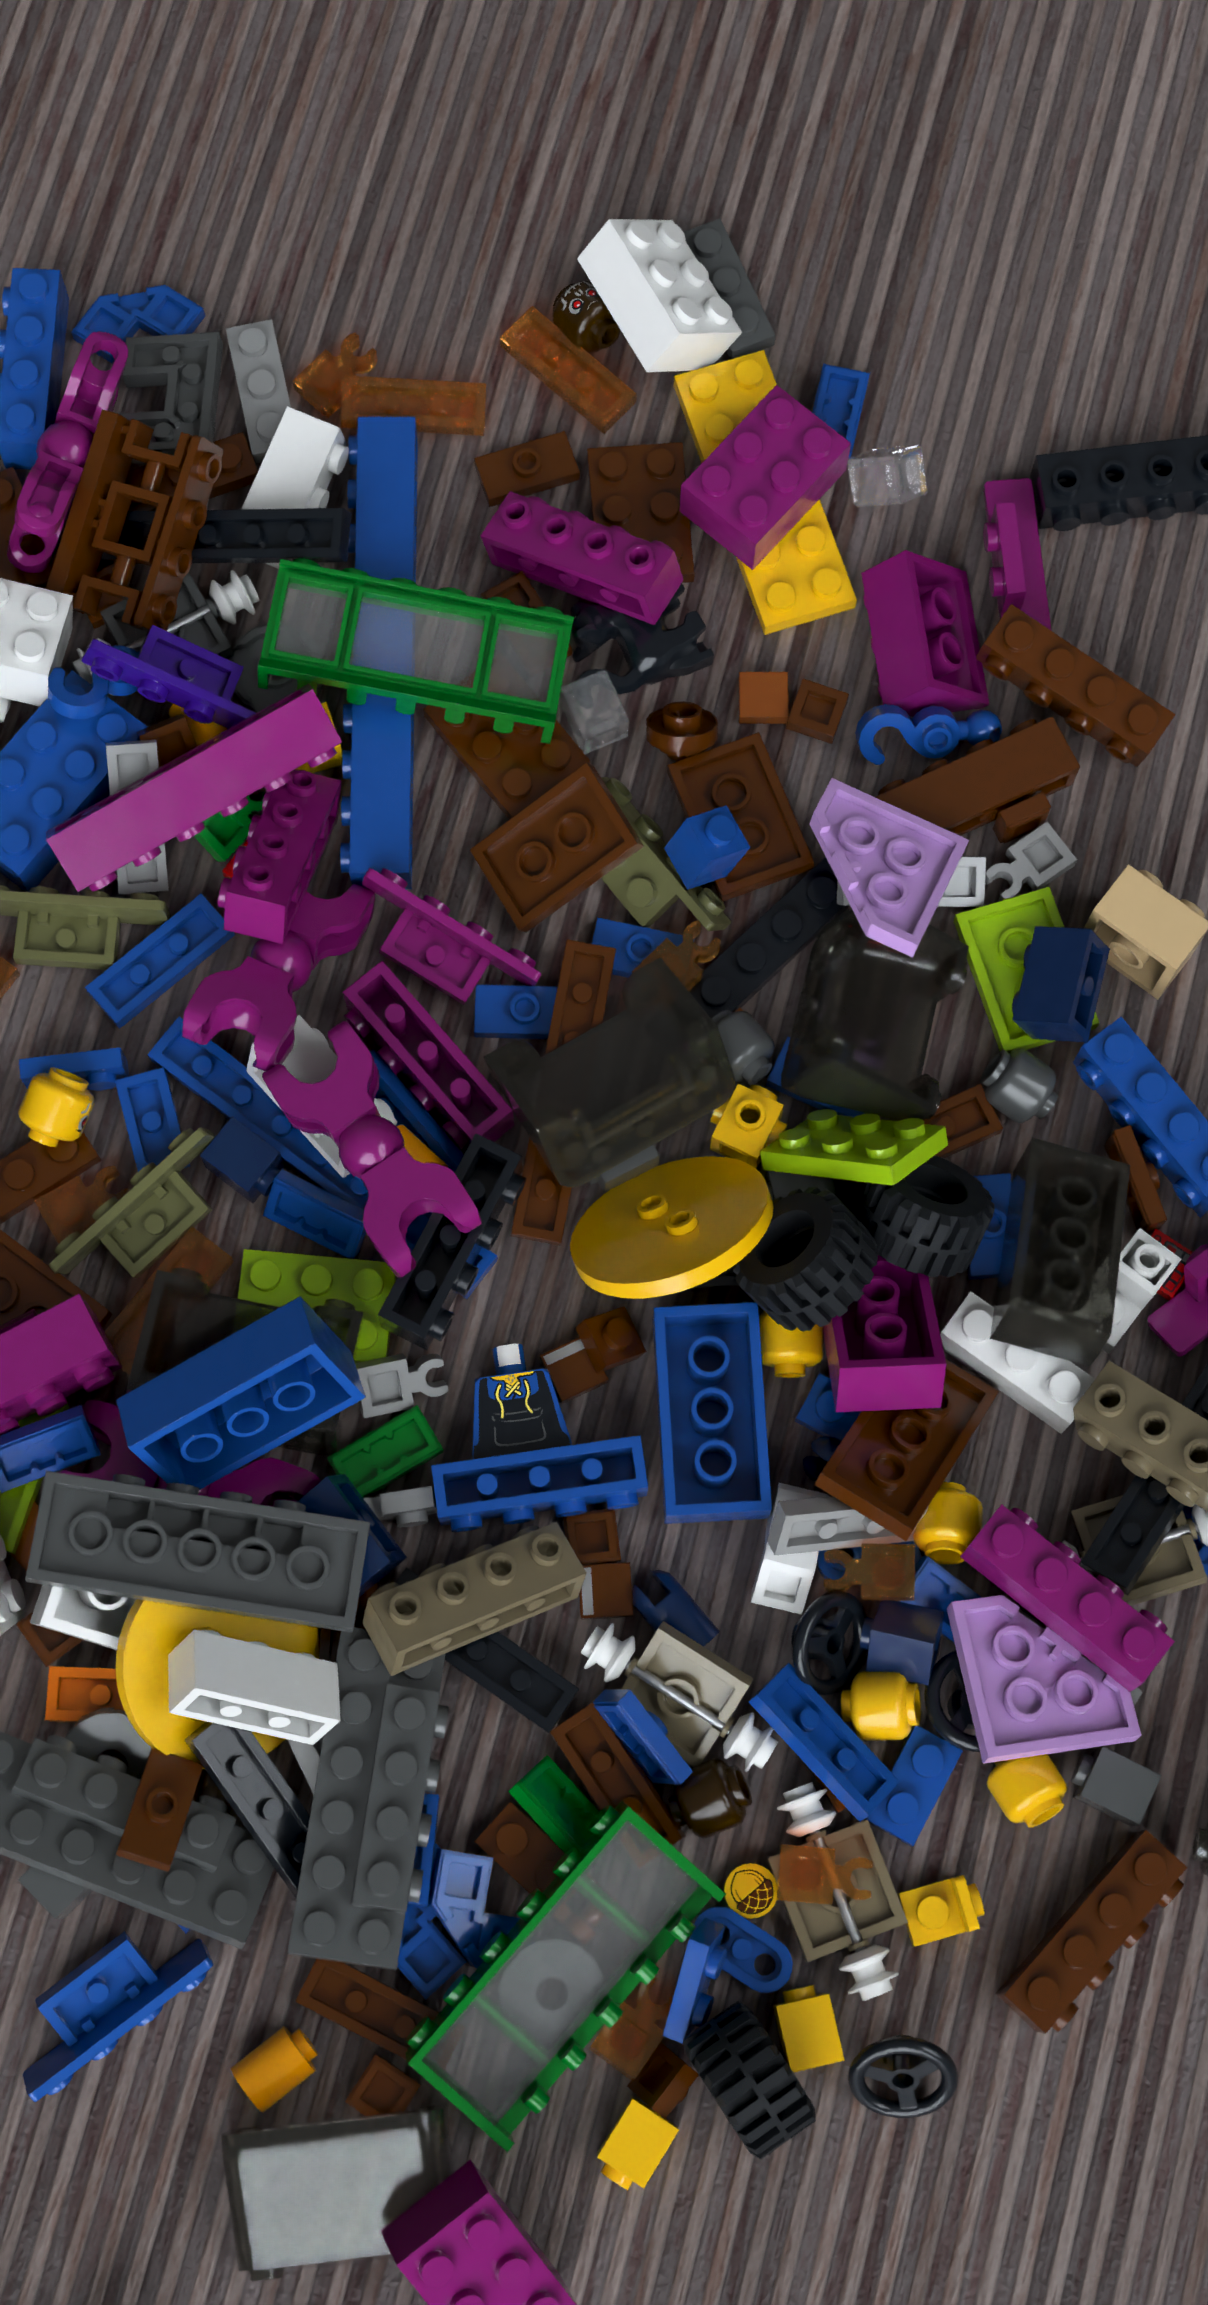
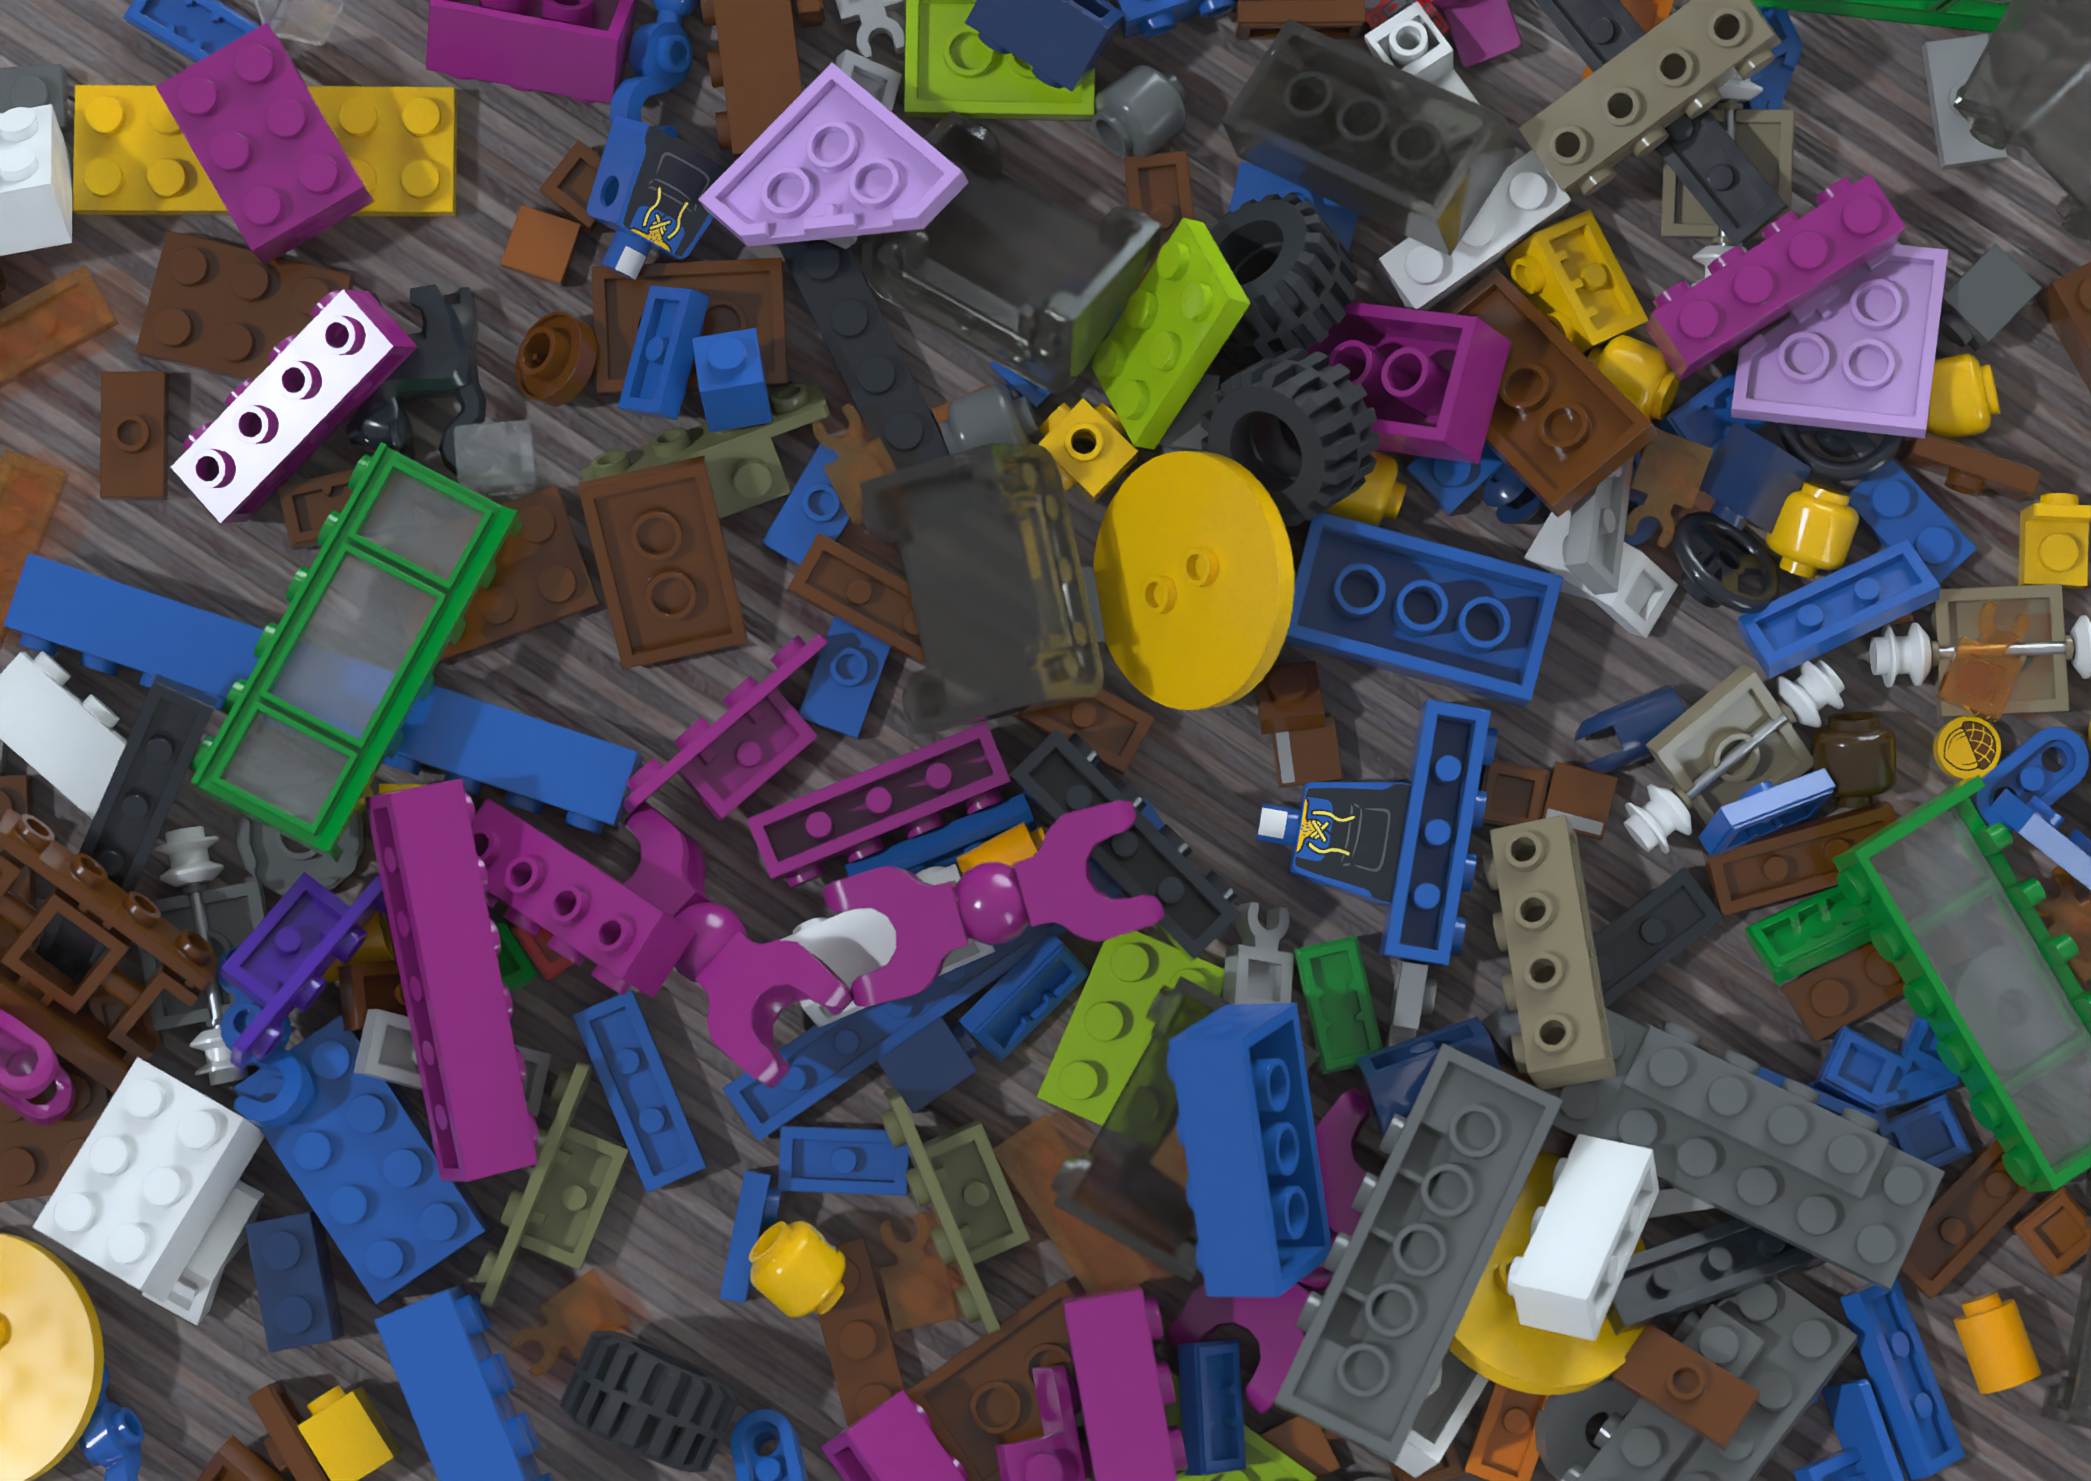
camera: 75 degrees left, 10 degrees up
none -> torso [587,115,727,281]
none -> blue plate [618,285,710,420]
none -> yellow bracket [1504,209,1649,354]
none -> blue plate [1840,1277,1965,1481]
none -> reddish brown plate [1900,432,2041,502]

